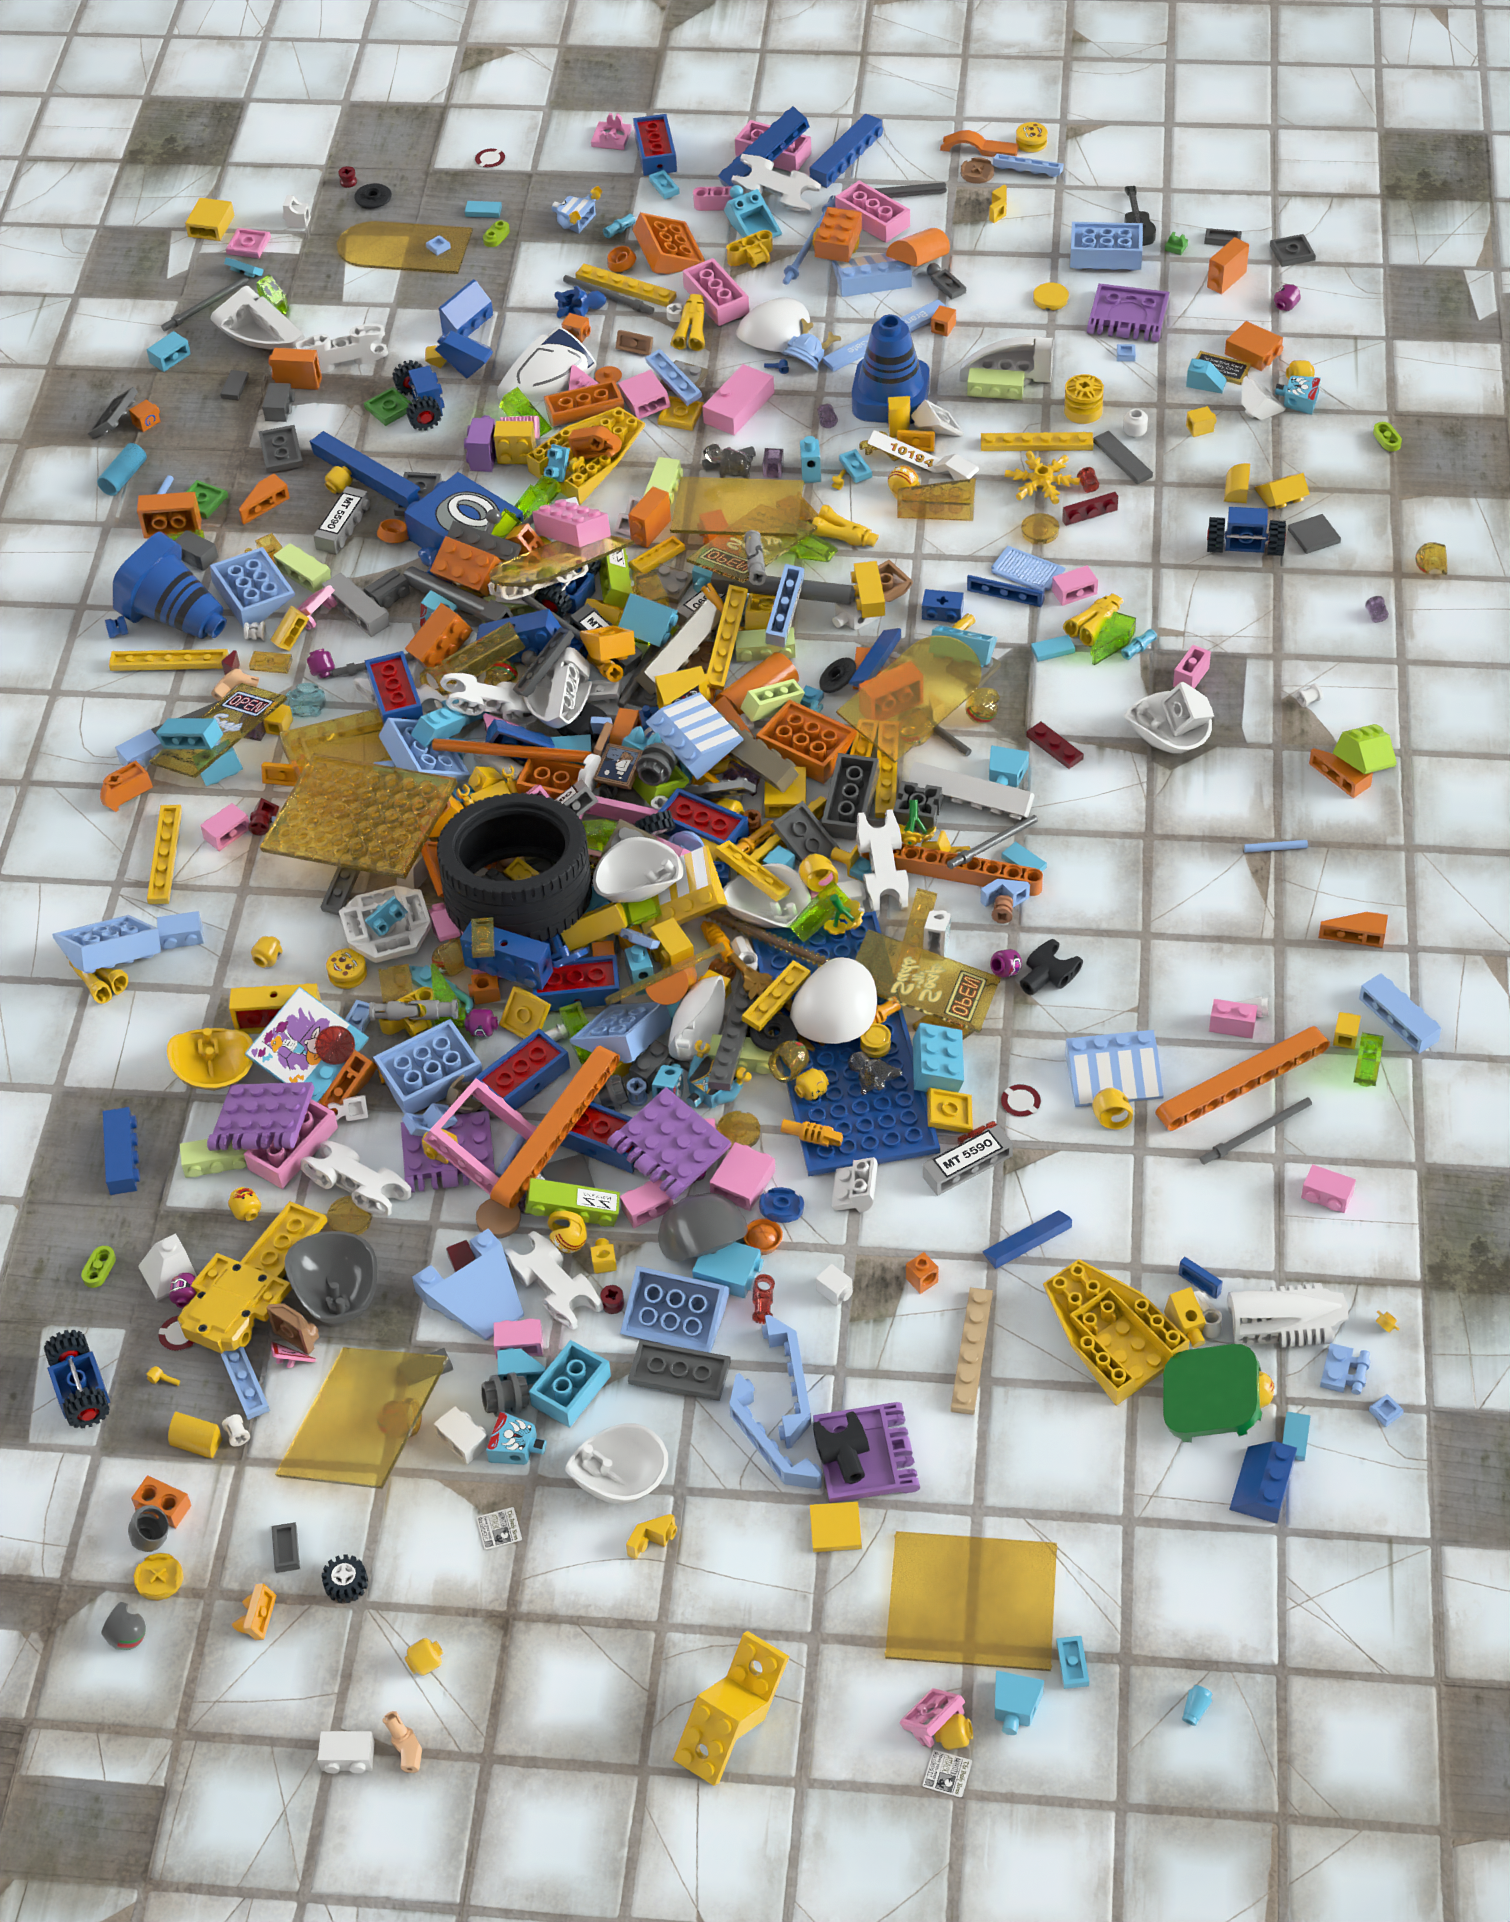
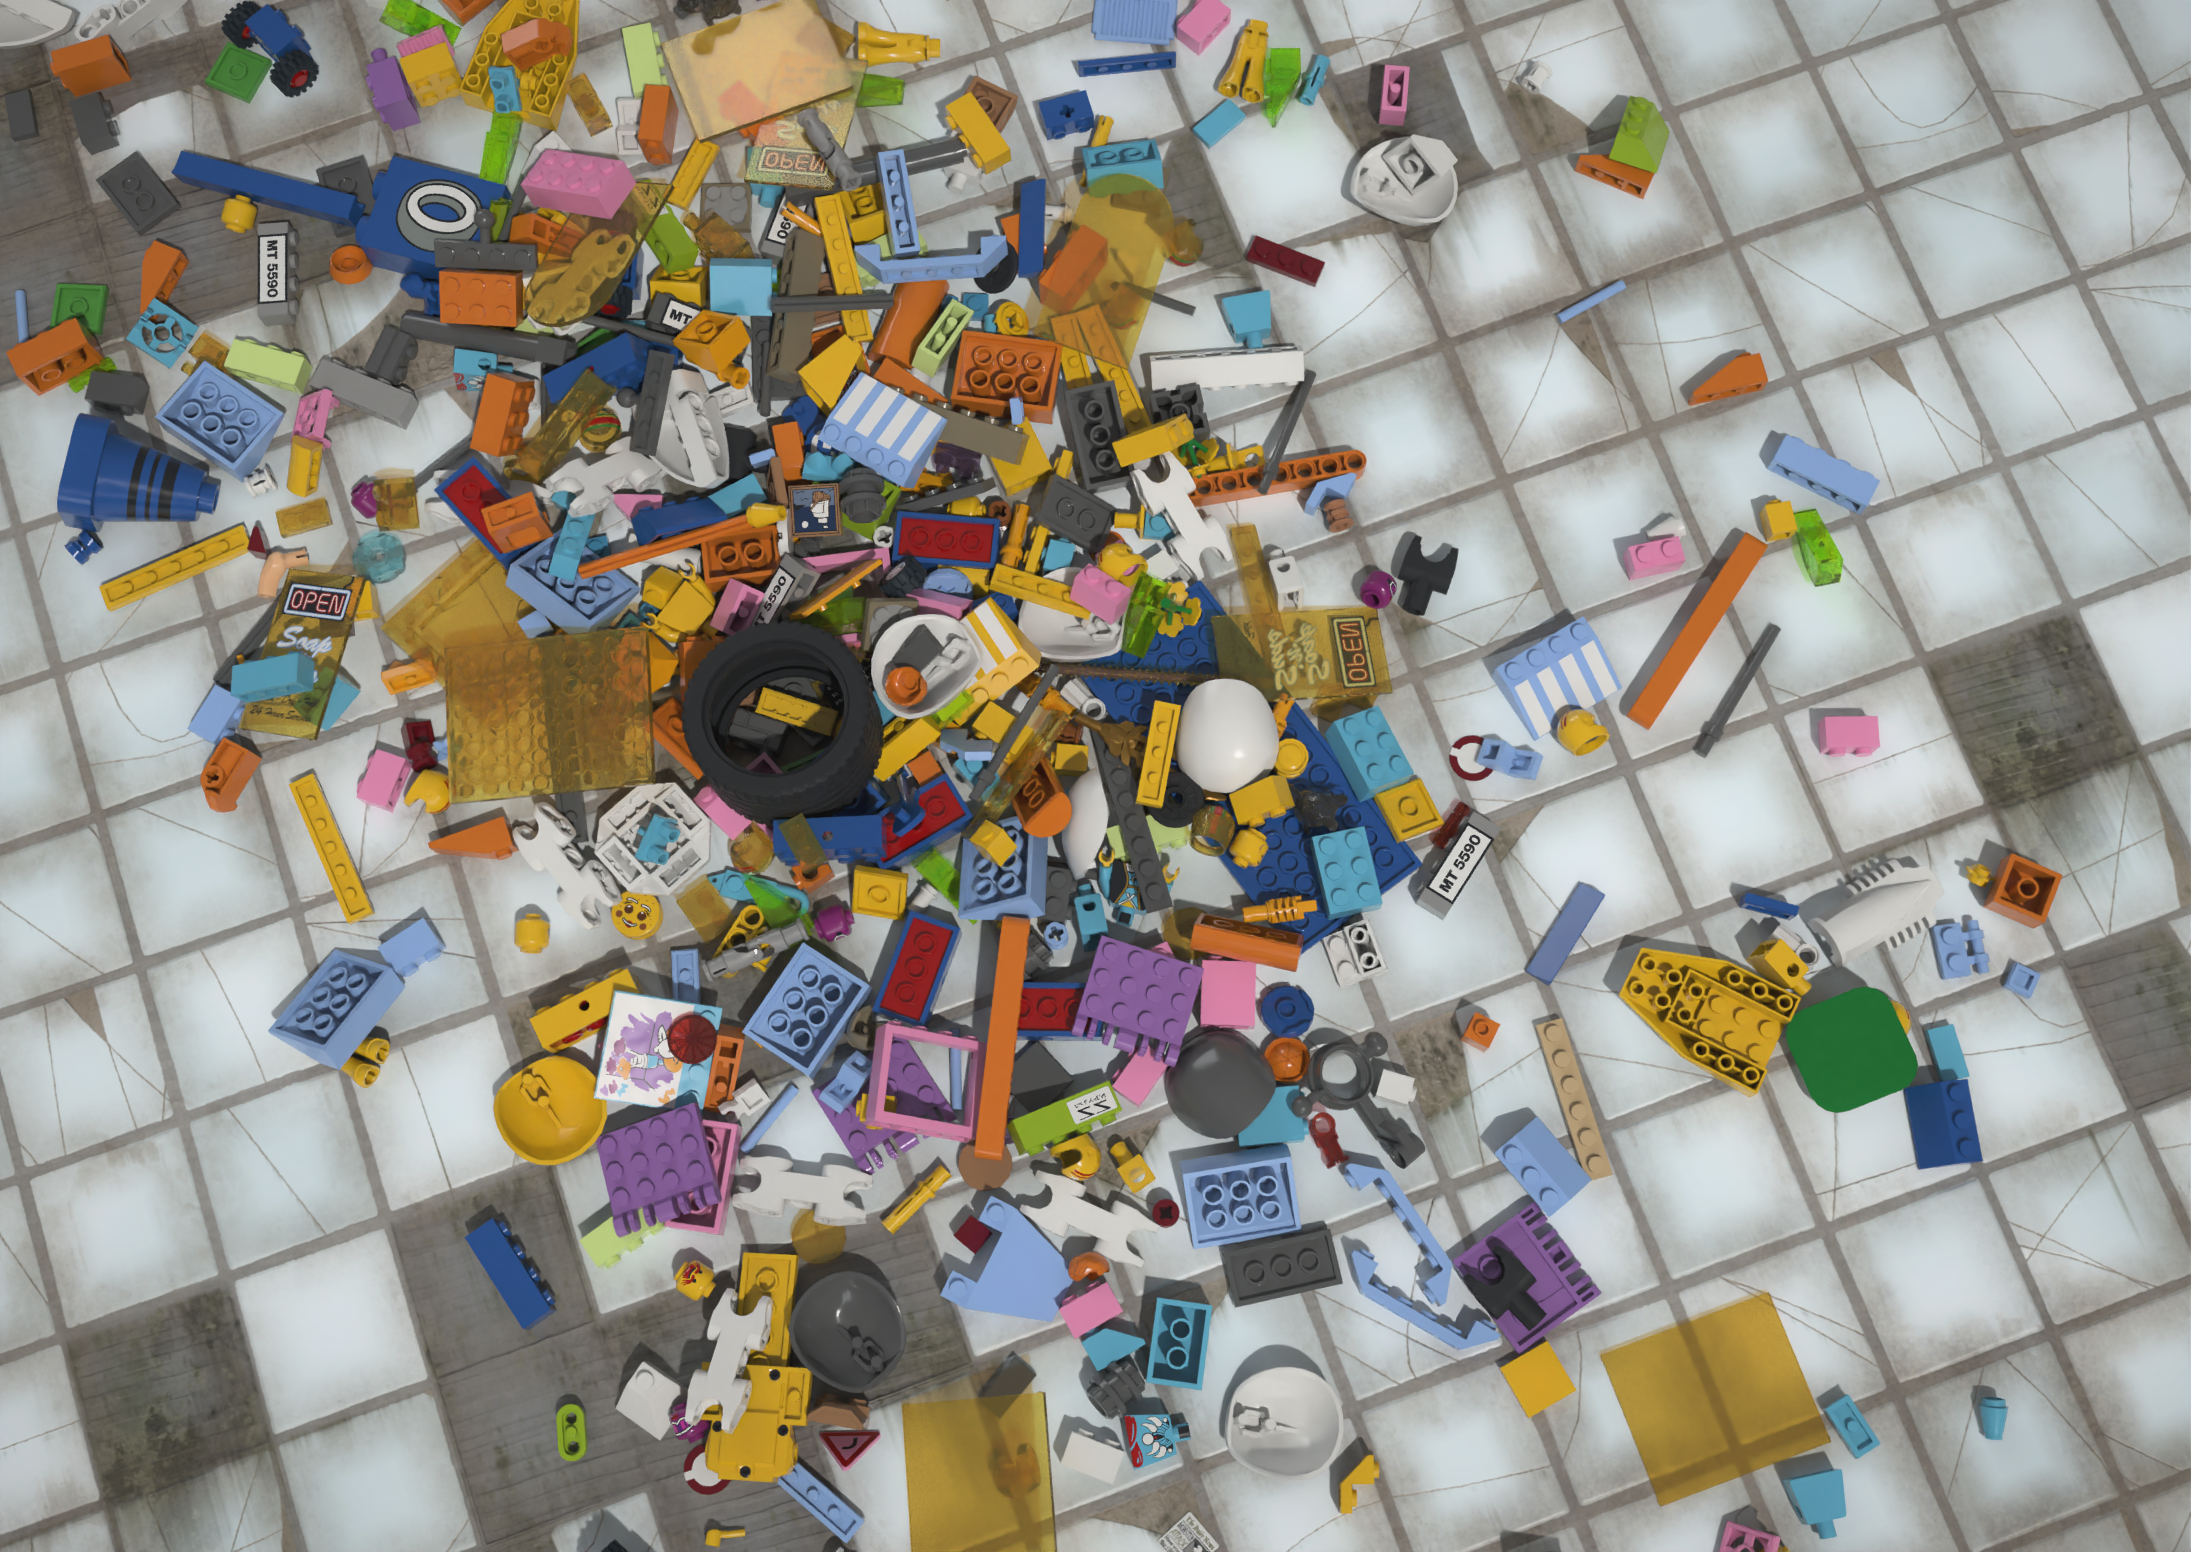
camera: 25 degrees left, 25 degrees up
medium azure tile [1001,841,1047,871] -> none
none -> medium azure piece [125,298,199,369]
none -> clear yellow brick [373,477,420,532]
none -> yellow helmet [403,769,456,814]
none -> orange slope [428,816,519,860]
none -> orange window [481,491,554,554]
none -> white piece [512,802,622,930]
none -> clear yellow brick [563,73,613,137]
none -> white piece [685,1288,773,1434]
none -> light blue bar [740,1084,799,1155]
none -> yellow cone [746,502,787,528]
none -> dark grey axle [770,294,894,313]
none -> light orange piece [788,559,883,620]
none -> light blue slope [855,235,1008,284]
none -> yellow pin [881,1164,952,1235]
none -> orange hair [885,666,927,707]
none -> dark grey tile [892,629,945,672]
none -> dark grey bar [968,664,1060,803]
none -> yellow brick [969,820,1017,867]
none -> yellow gear [994,302,1029,338]
none -> light blue tile [1009,396,1025,425]
none -> orange hair [1068,1252,1110,1282]
none -> bright pink brick [1070,563,1132,625]
none -> yellow brick [1112,413,1195,467]
none -> orange brick [1190,913,1305,972]
none -> yellow brick [1229,775,1295,828]
none -> dark grey piece [1291,1035,1425,1169]
none -> medium azure brick [1310,826,1383,920]
none -> light blue slope [1476,738,1543,780]
none -> light blue slope [1494,1116,1592,1217]
none -> orange brick [1983,853,2063,929]

